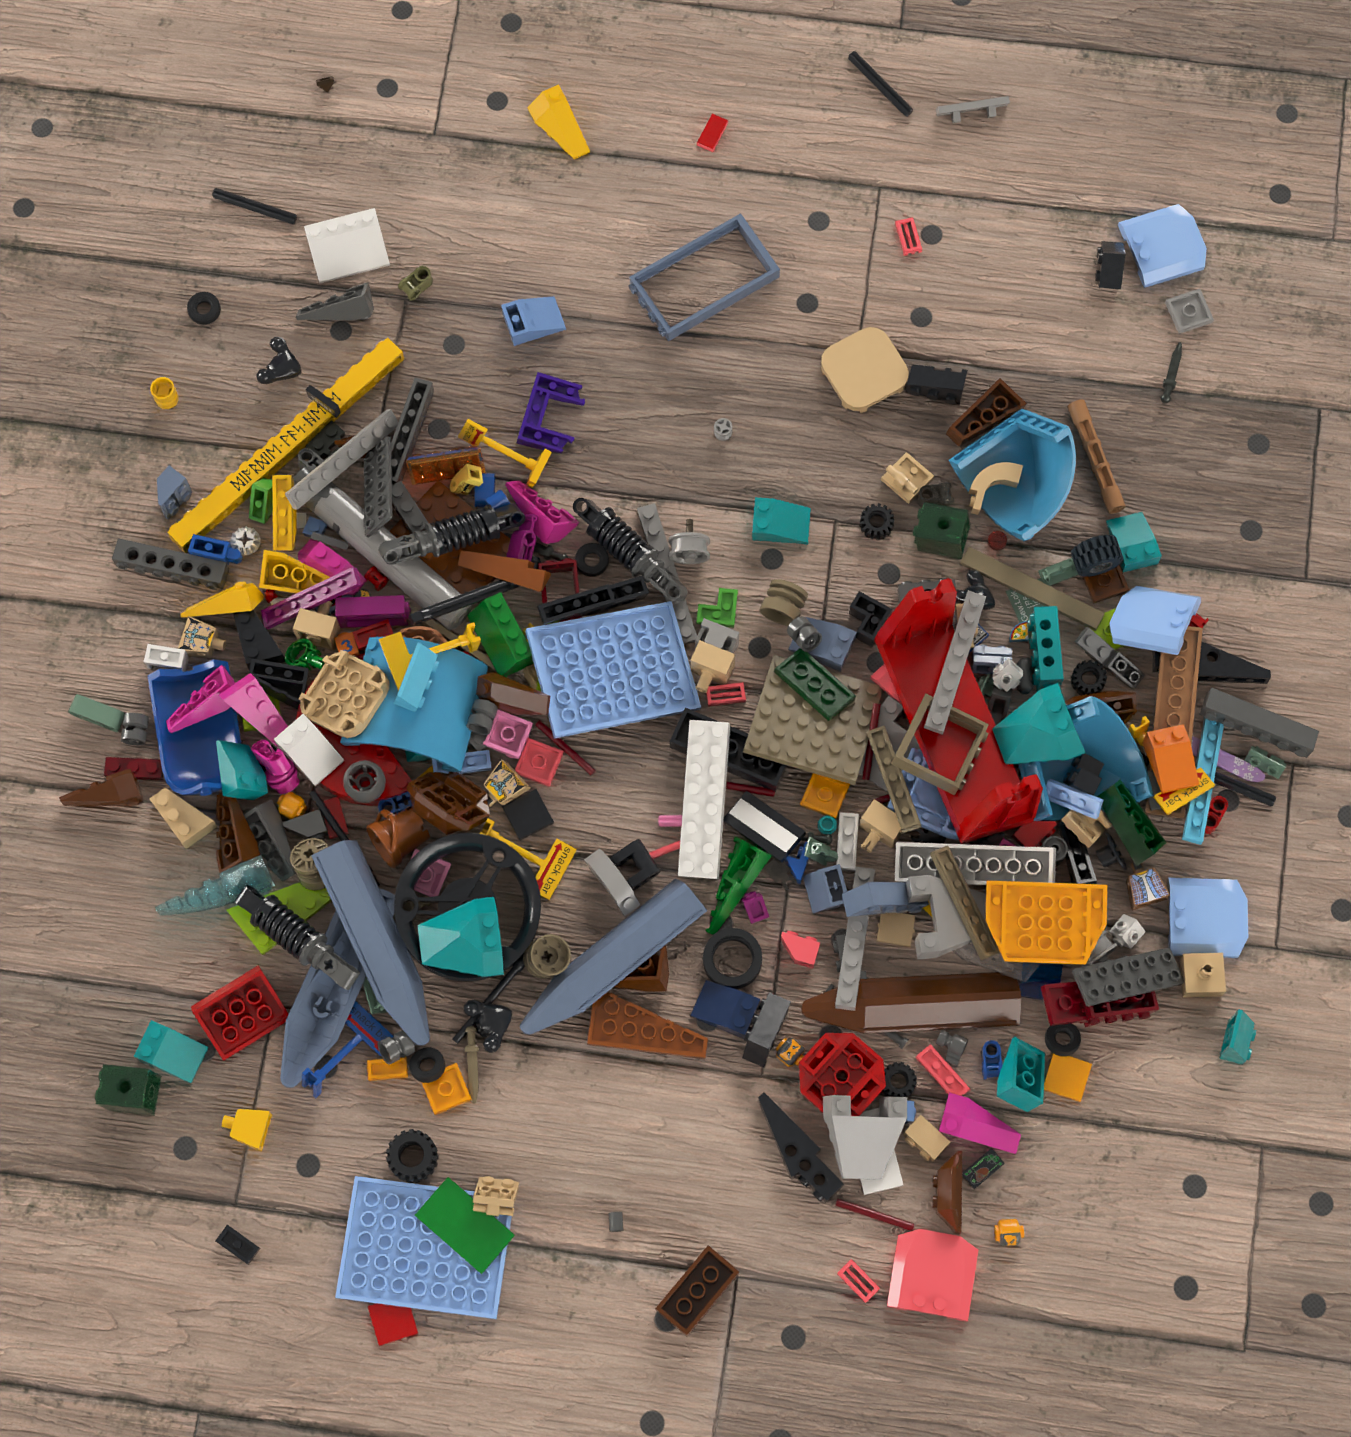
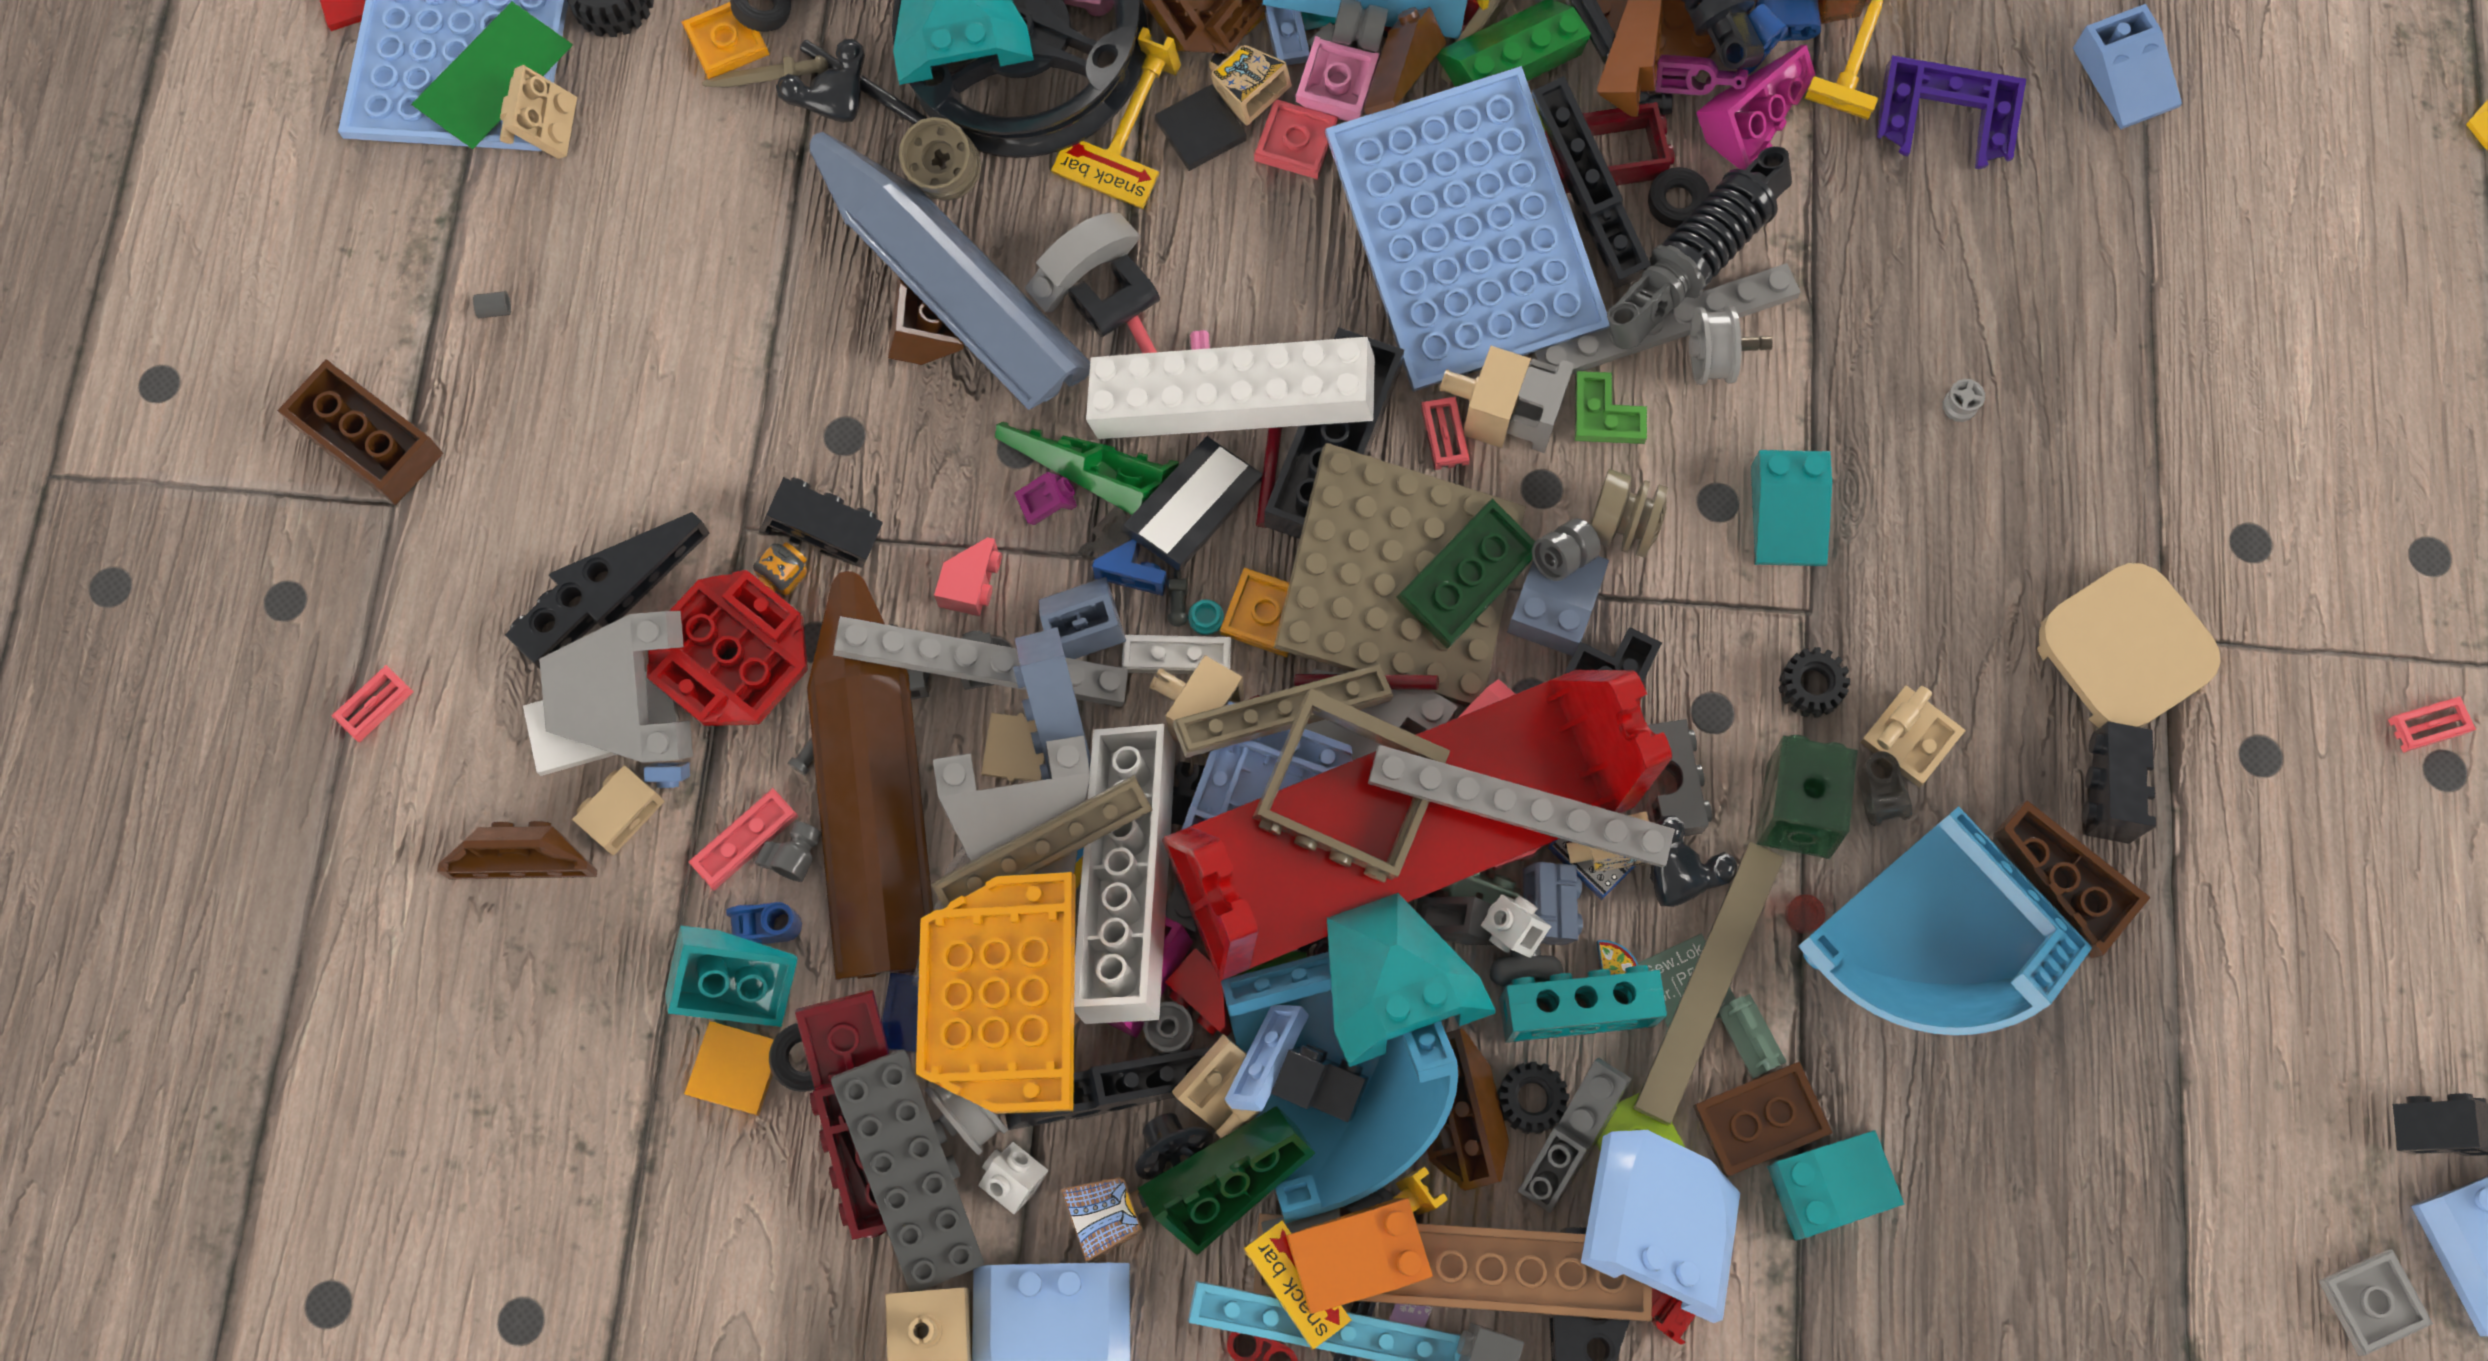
camera: 85 degrees right, 0 degrees up
pearl dark grey sword [504,533,569,561] -> none
dark red bar [535,720,596,776] -> none
dark orange wing [587,992,708,1059] -> none
sand blue door [628,213,780,341] -> none
dark blue slope [690,980,760,1039] -> none
black tyre [703,928,762,989] -> none
sand green hinge [804,837,838,866] -> none
dark red bar [835,1198,914,1231] -> none
black tyre [883,1062,917,1097] -> none
coral wedge [887,1229,978,1322] -> none
dark pink wedge [938,1092,1021,1154] -> none
black tile [962,1148,1005,1190] -> none
tan arch [968,462,1023,515] -> none
light orange head [994,1219,1024,1246] -> none
medium nougat piece [1067,399,1126,514] -> none
black wheel [1071,535,1123,576] -> none
pearl dark grey sword [1160,342,1182,403] -> none

